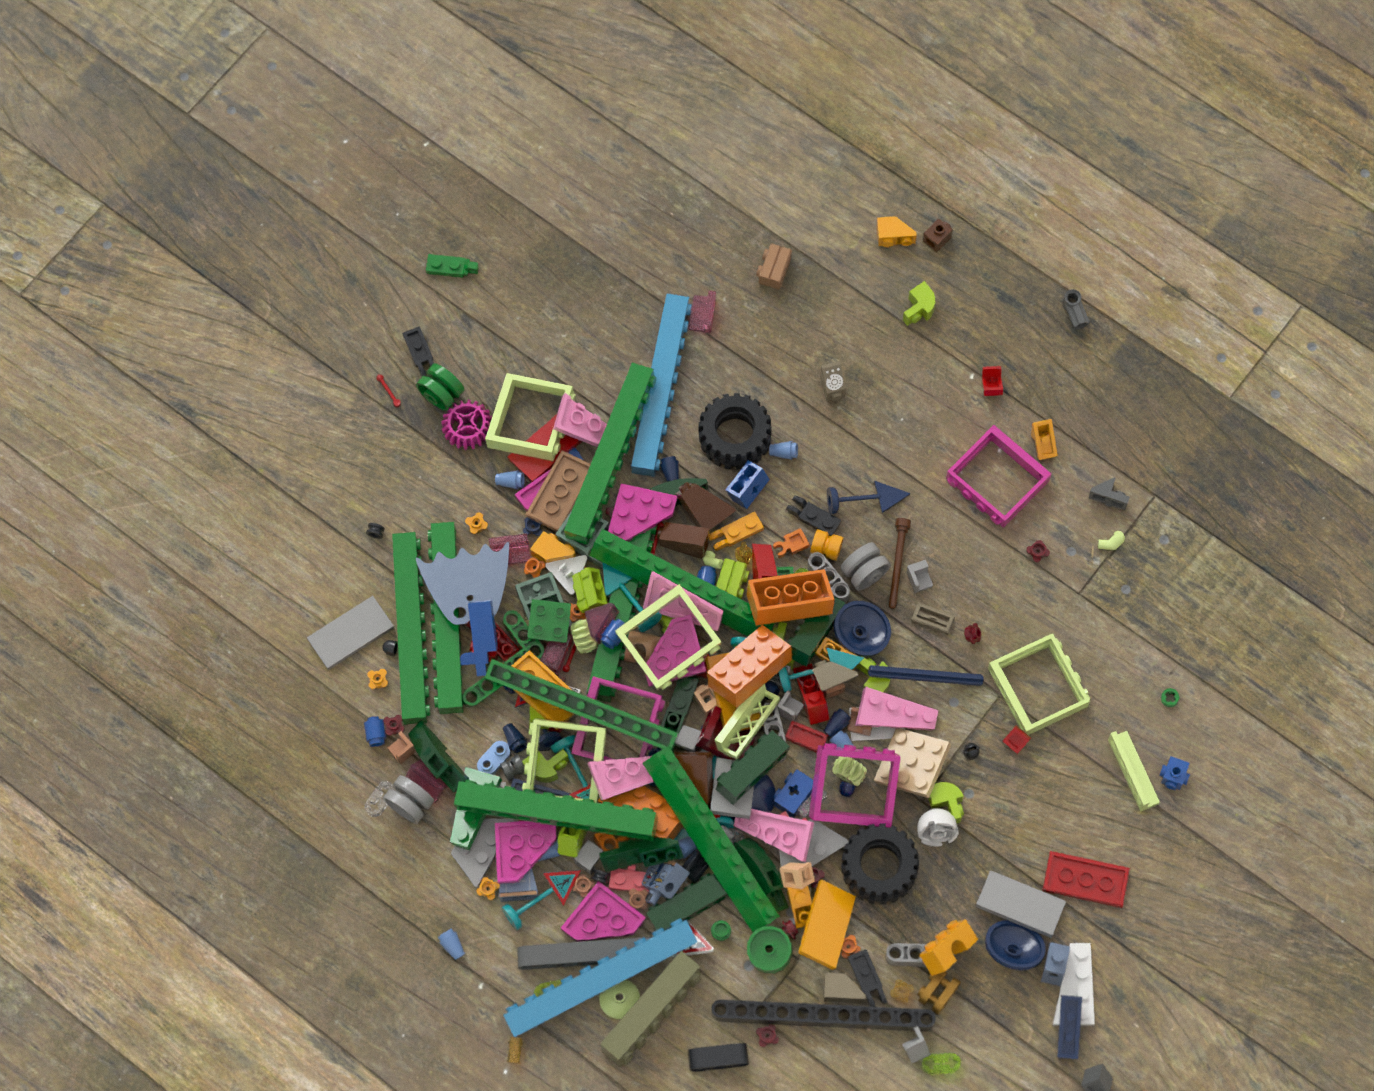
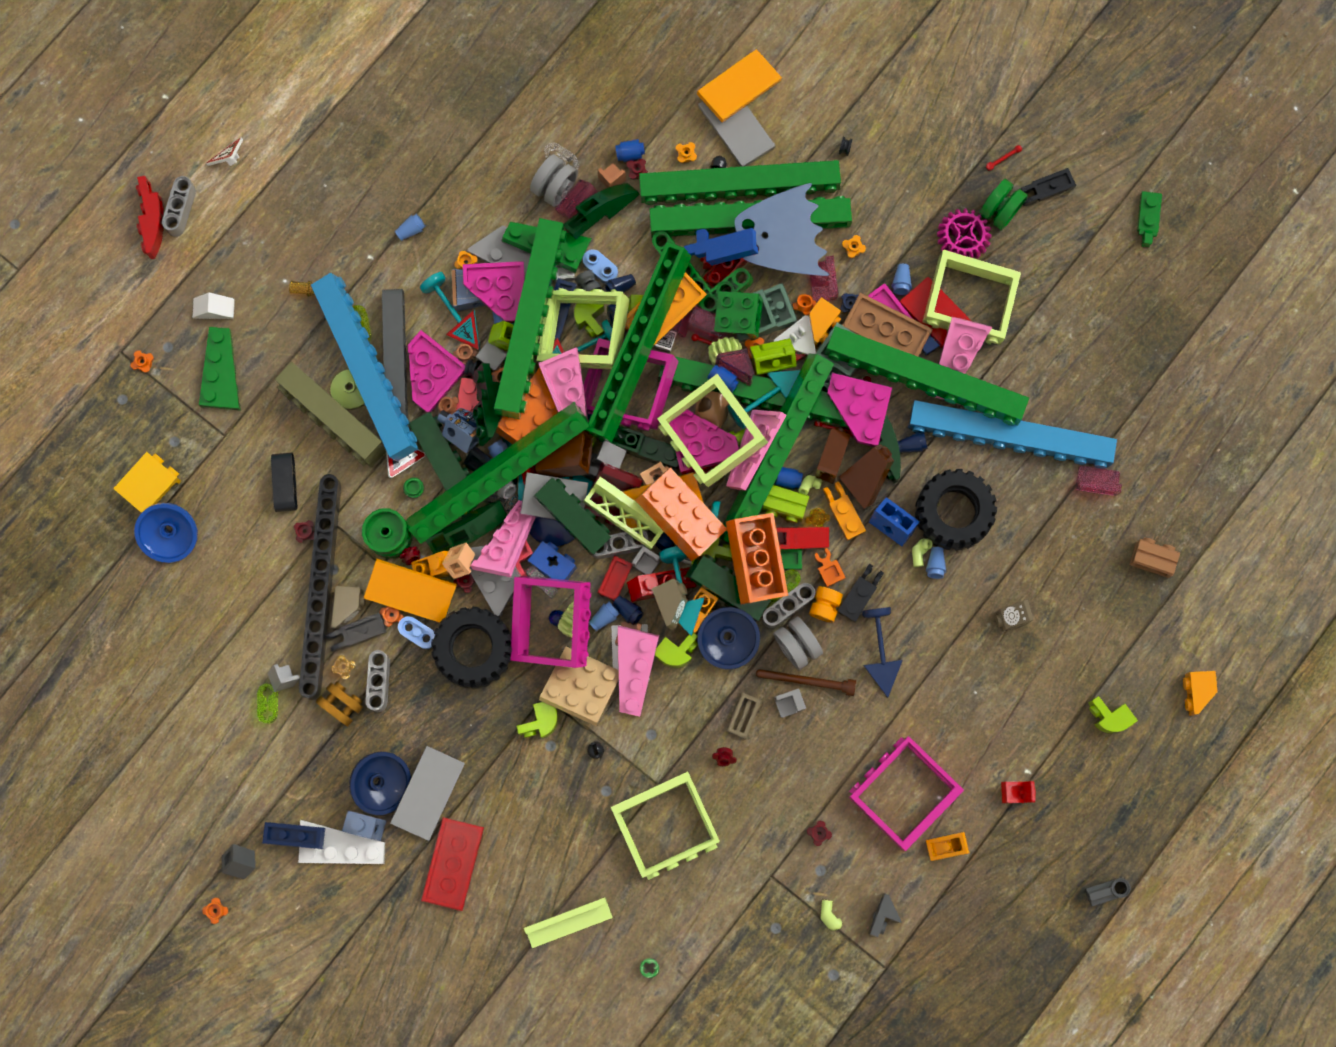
camera: 90 degrees right, 10 degrees up
dark blue axle [868,665,984,686] -> none
white cylinder [917,808,958,846] -> none
light orange arch [919,919,979,976] -> none
reddish brown brick [923,218,953,253] -> none
red plate [1002,725,1031,754] -> none
blue brick [1159,756,1190,790] -> none
none -> light blue plate [398,616,435,649]
none -> light orange tile [697,49,782,123]
none -> yellowish green arm [912,538,933,567]

